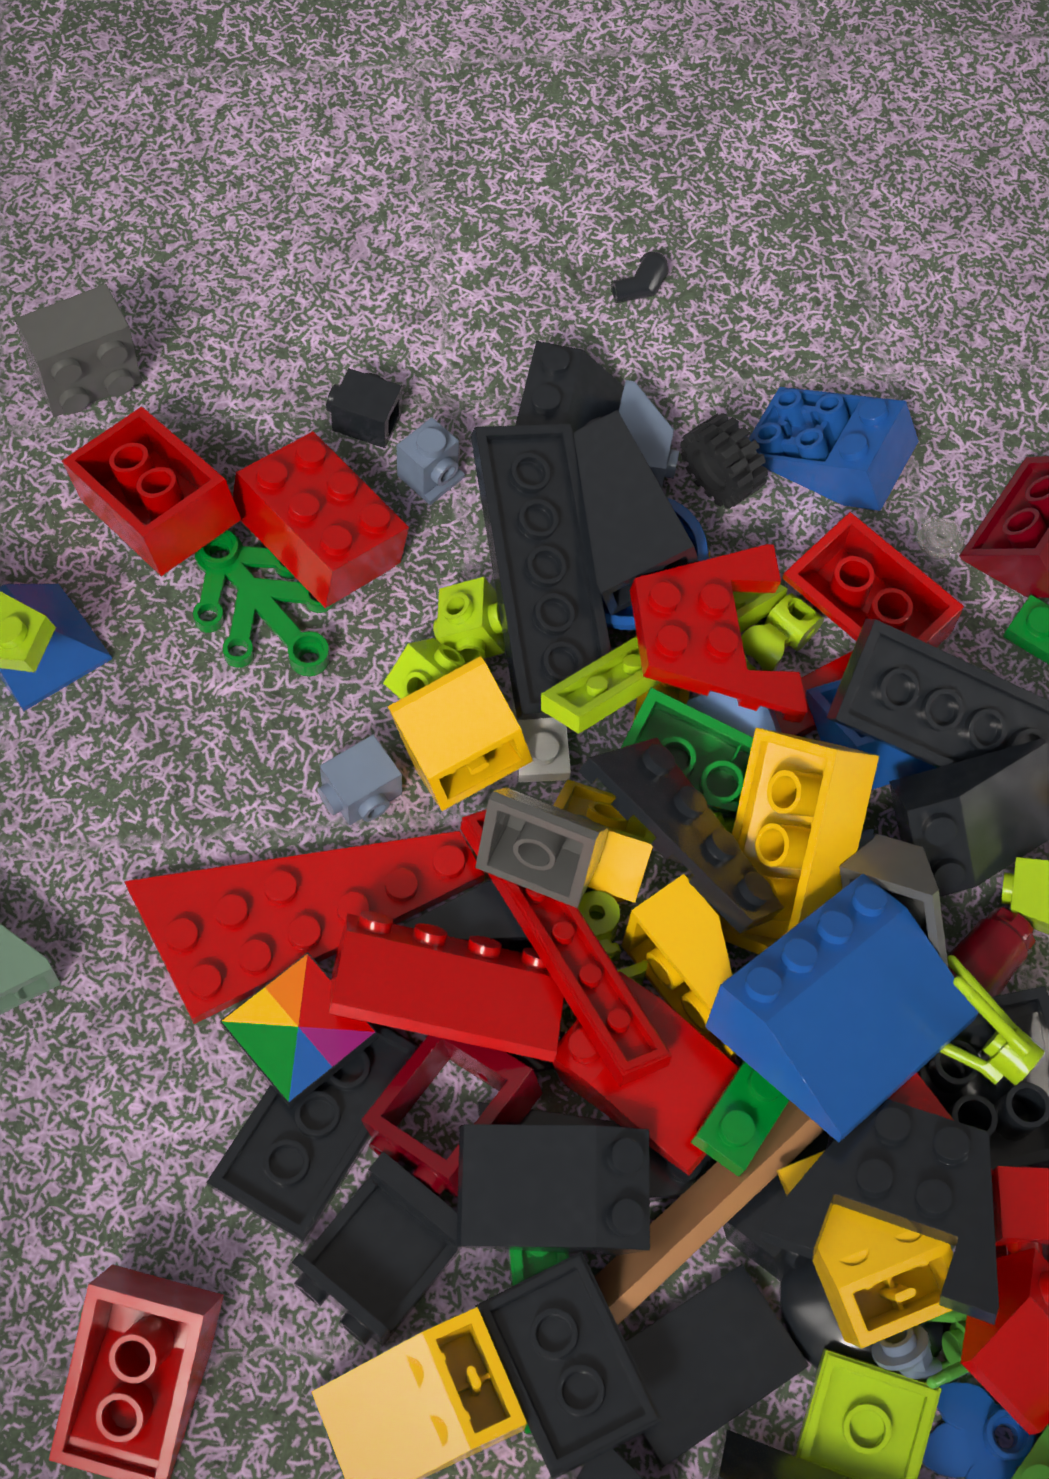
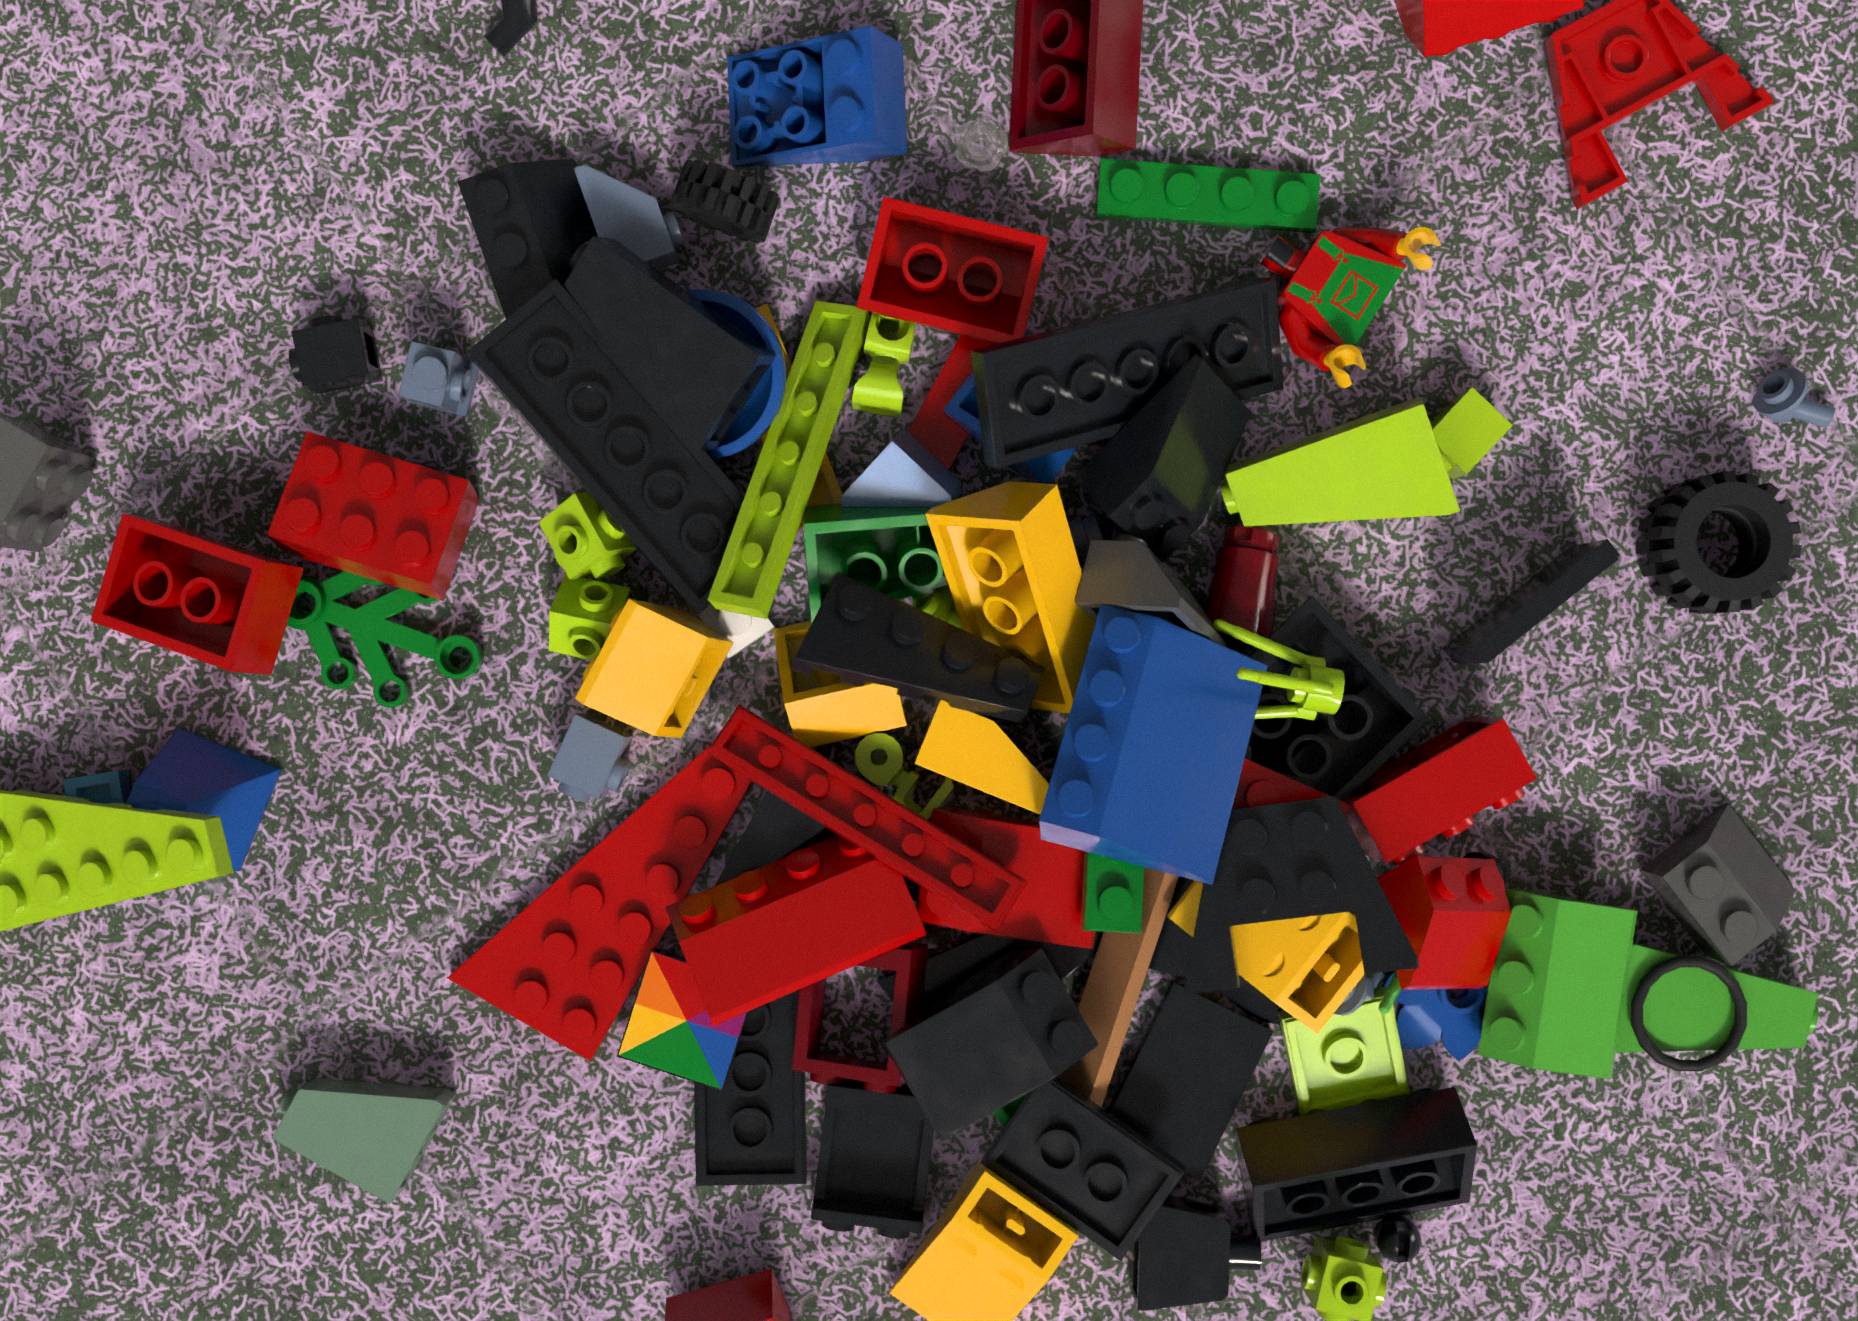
camera: 30 degrees left, 25 degrees up
dark grey slope [475,787,609,908] -> none
red wing [630,544,808,723] -> none

